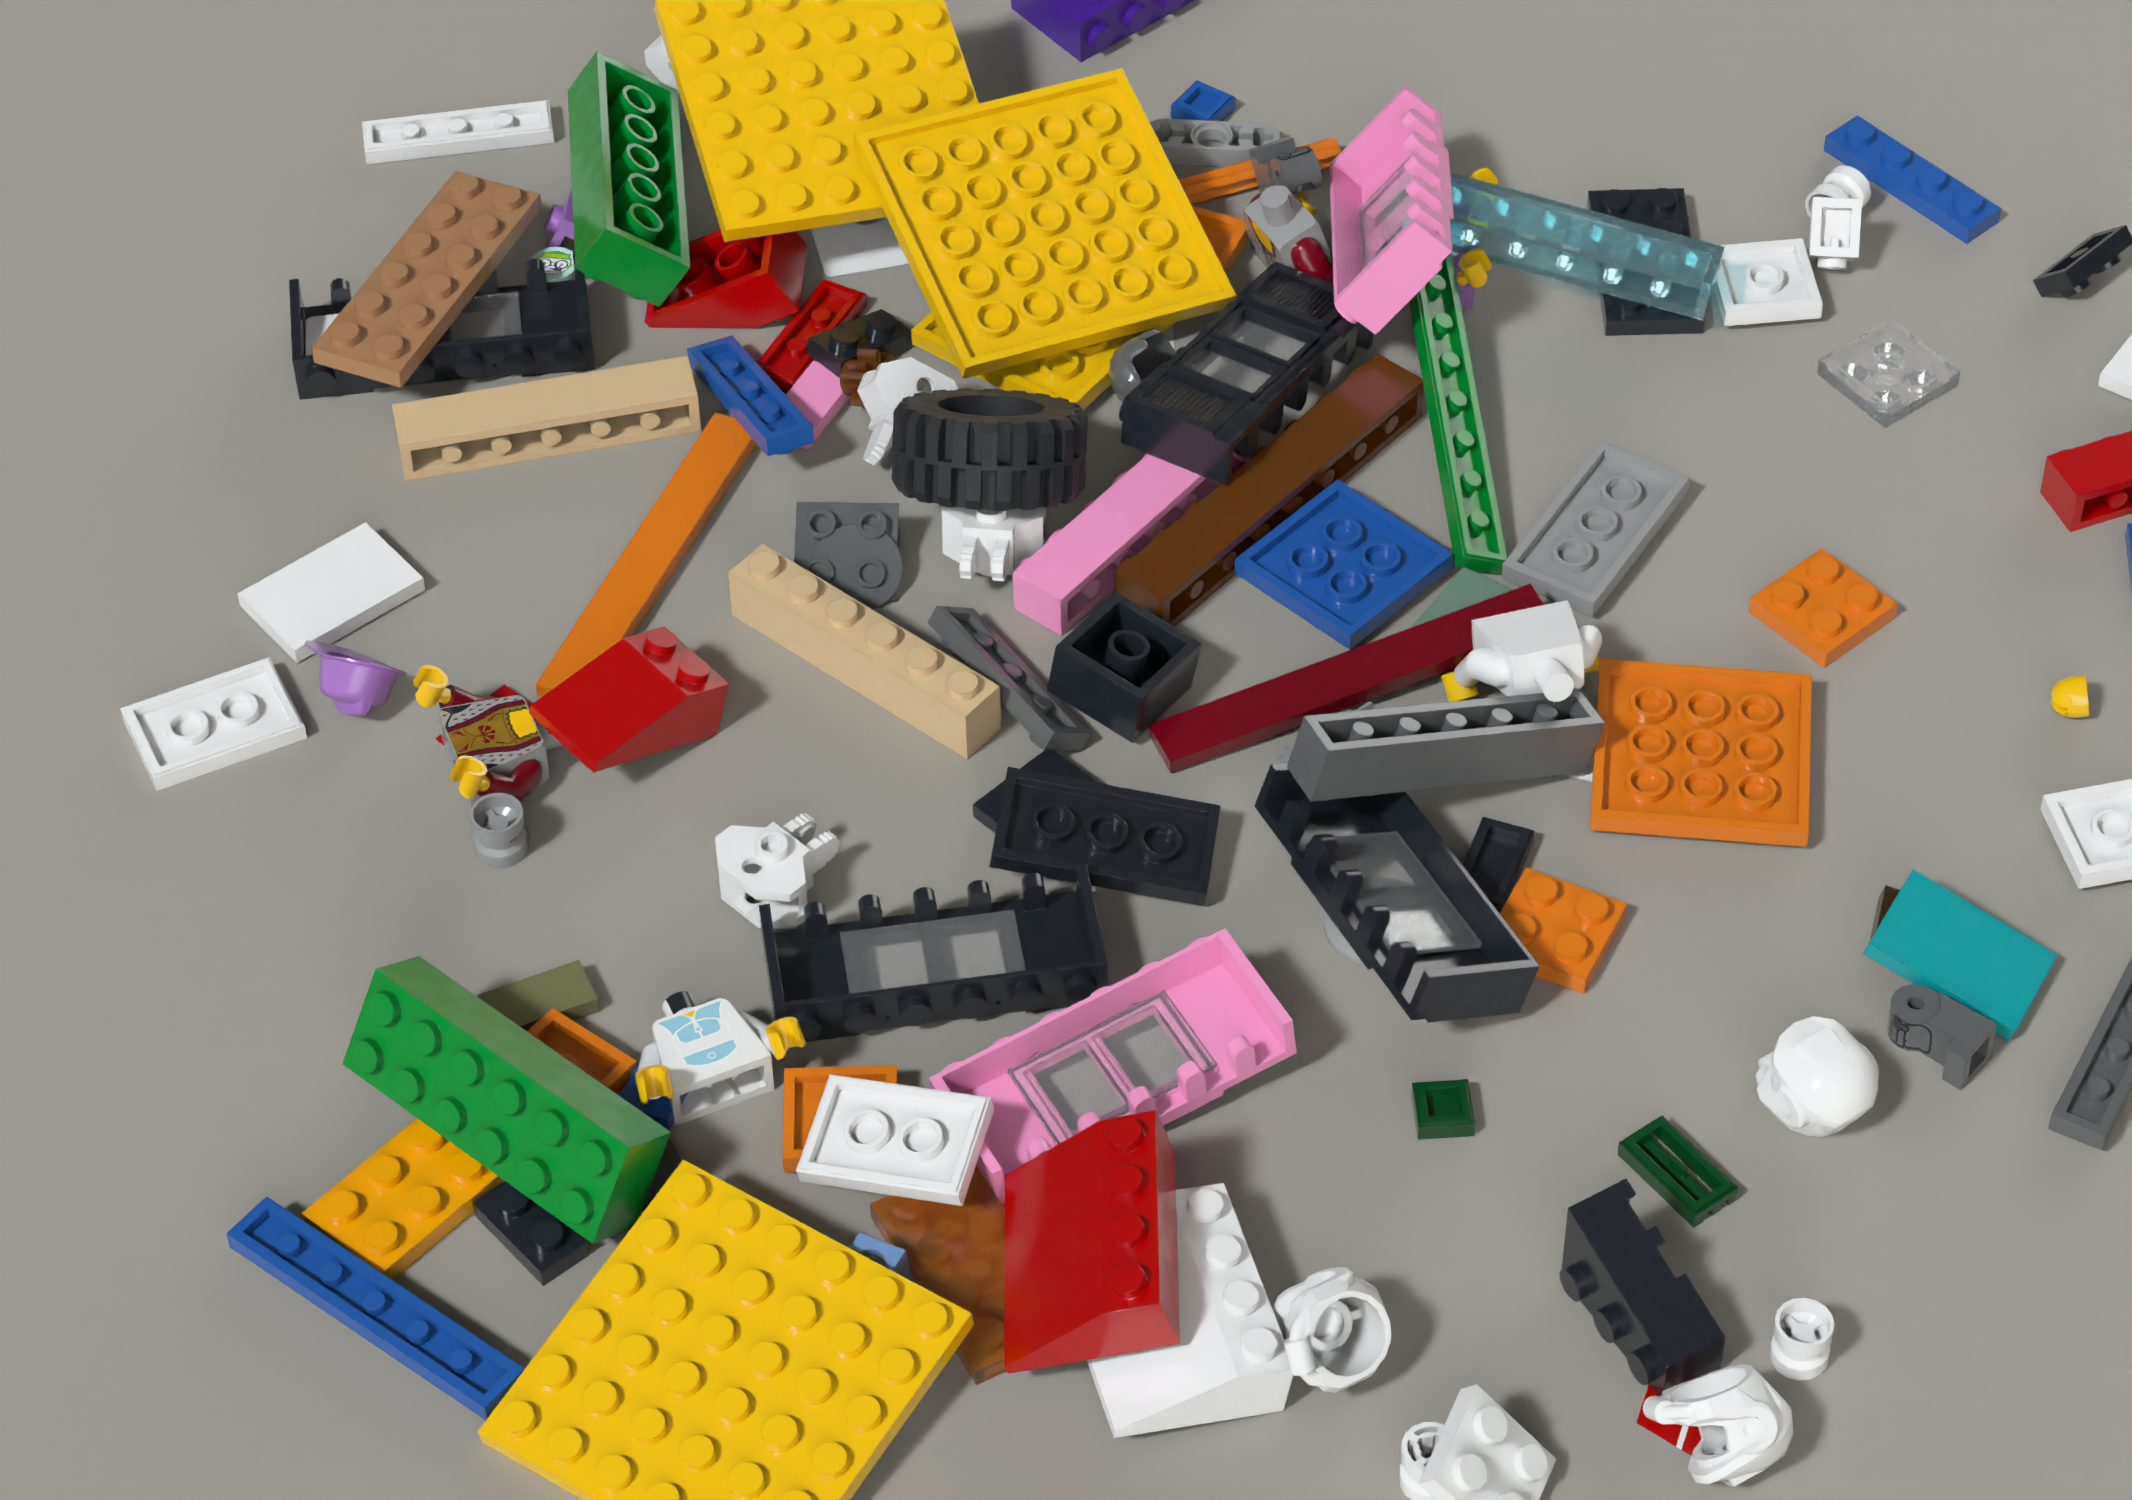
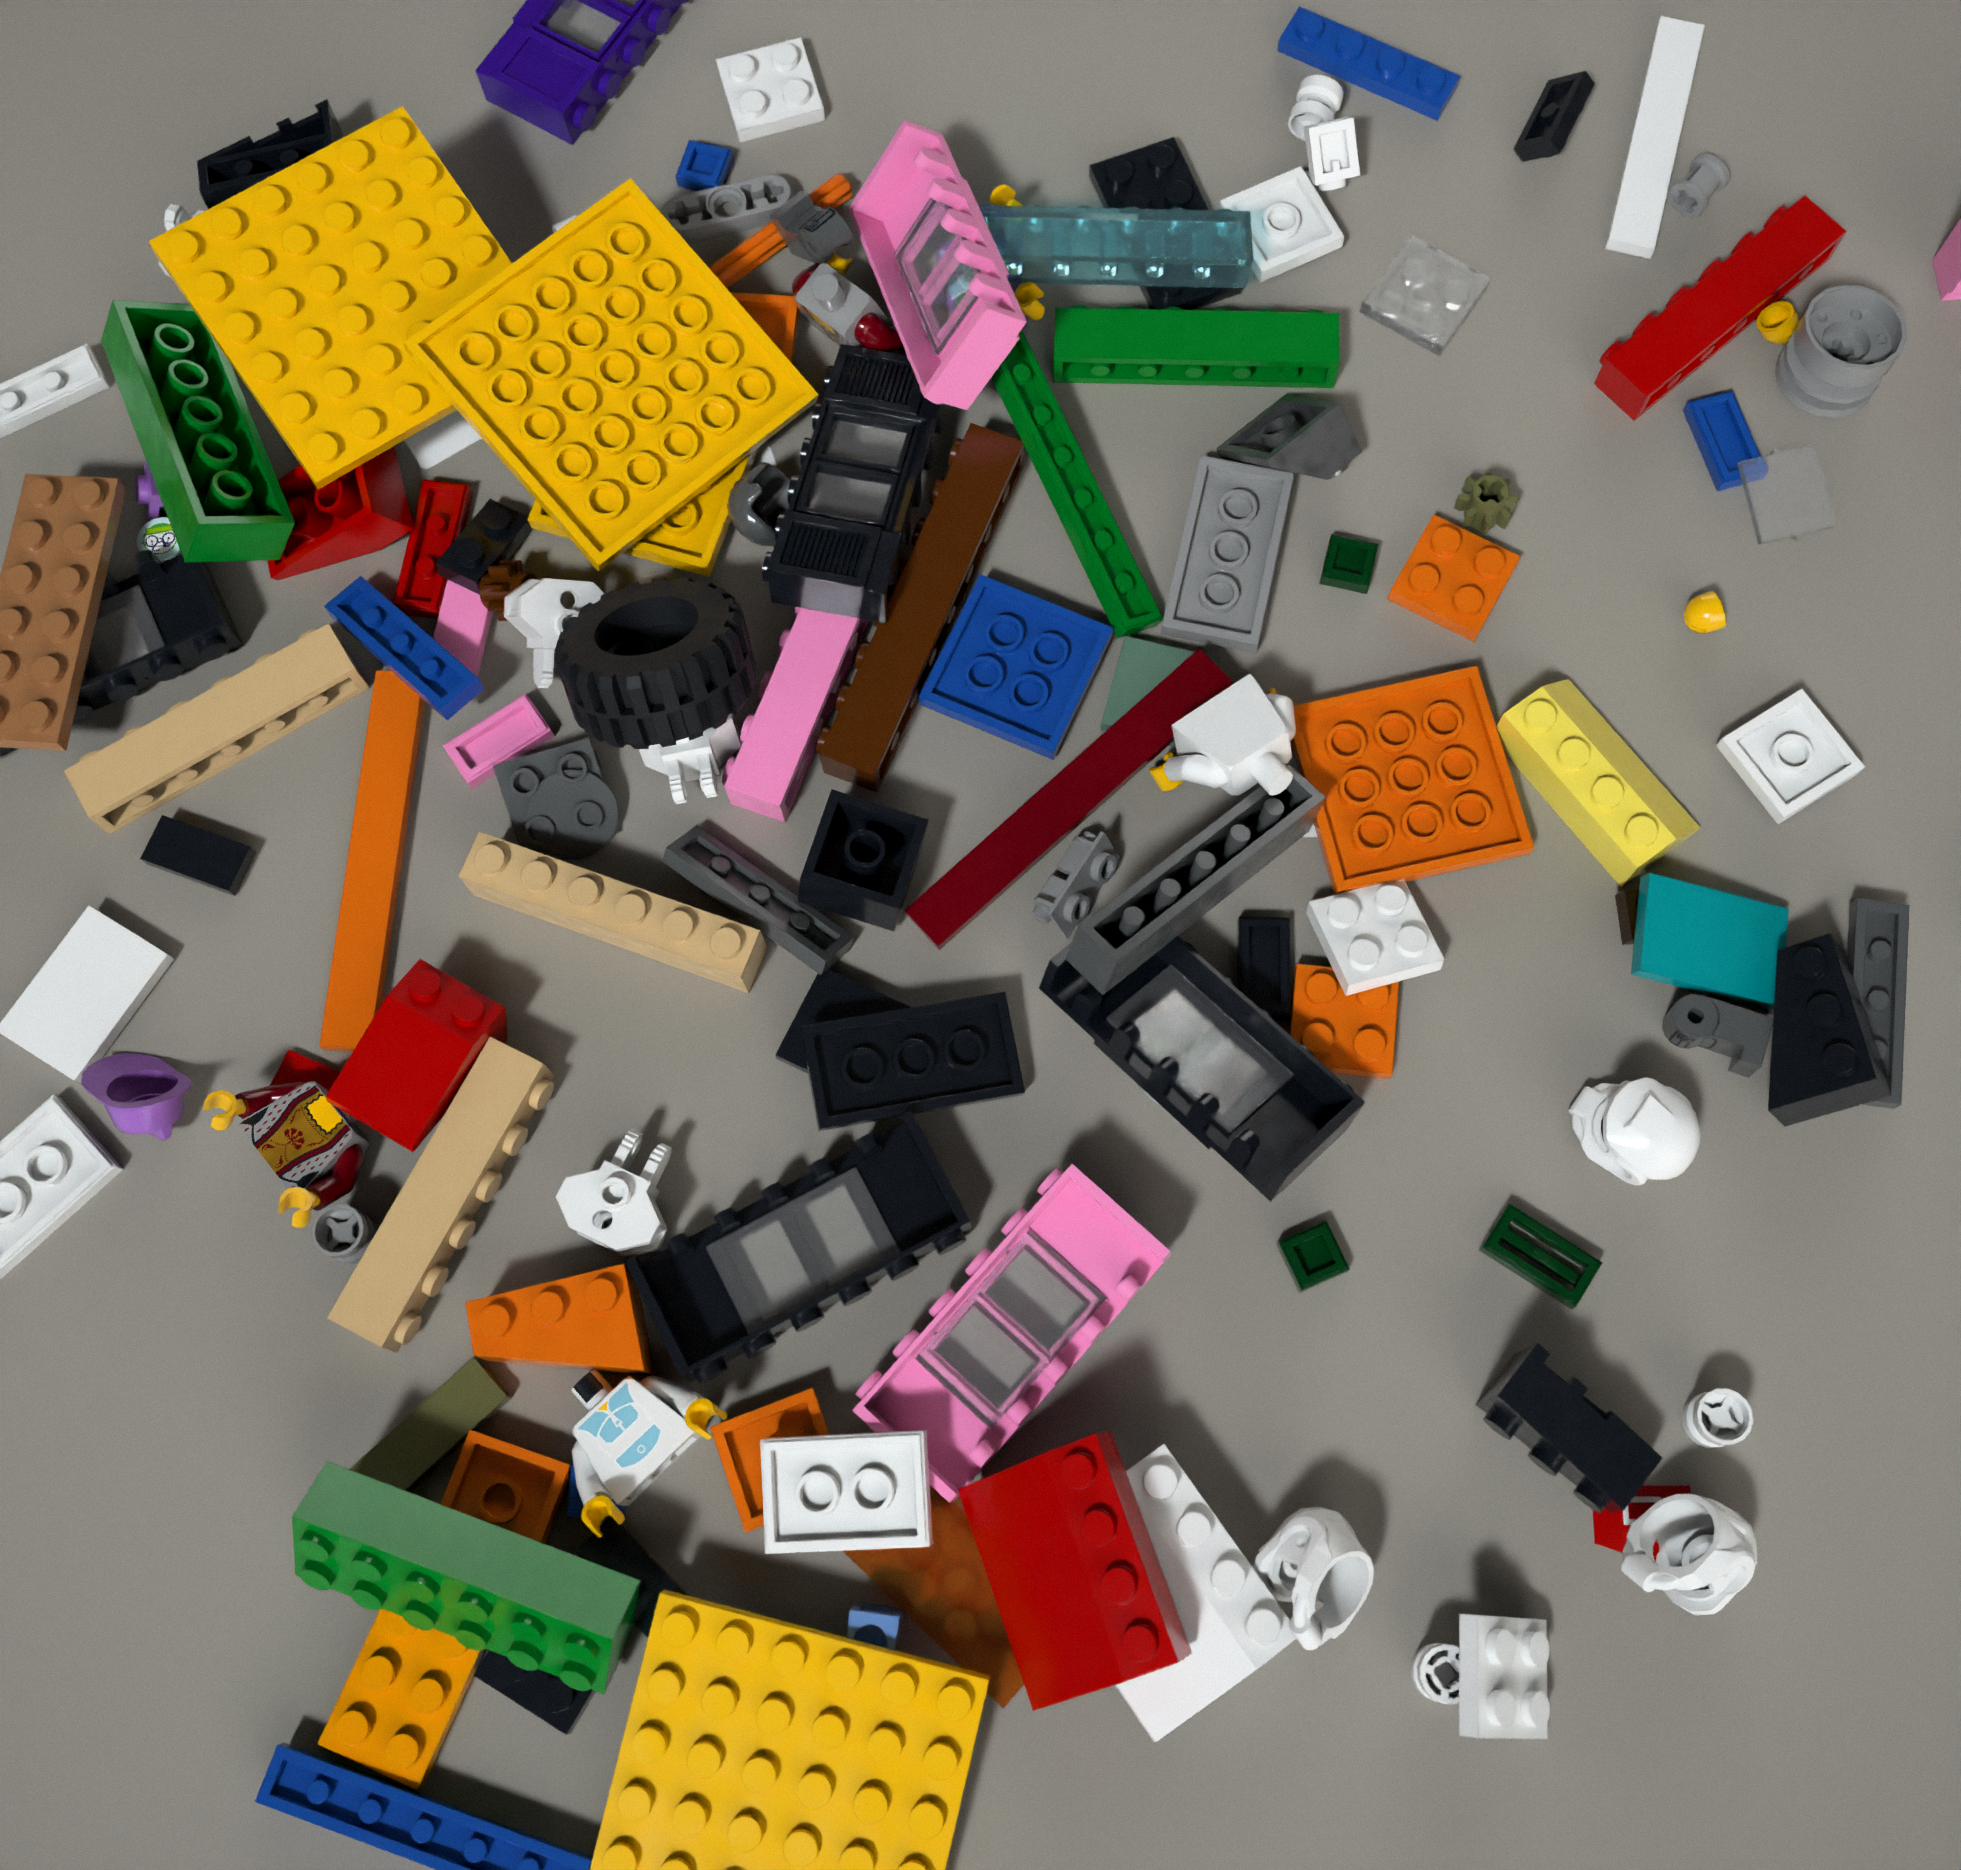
camera: 15 degrees left, 25 degrees up
none -> black tile [140,815,256,896]
none -> tan brick [327,1037,555,1353]
none -> bright pink tile [443,693,555,789]
none -> orange wedge [465,1264,656,1376]
none -> white plate [715,37,825,143]
none -> green brick [1053,305,1340,388]
none -> flat silver slope [1216,394,1362,480]
none -> white plate [1306,880,1444,996]
none -> dark green tile [1319,534,1378,594]
none -> olive gear [1454,470,1519,535]
none -> light yellow slope [1496,679,1700,887]
none -> black wedge [1768,933,1891,1127]

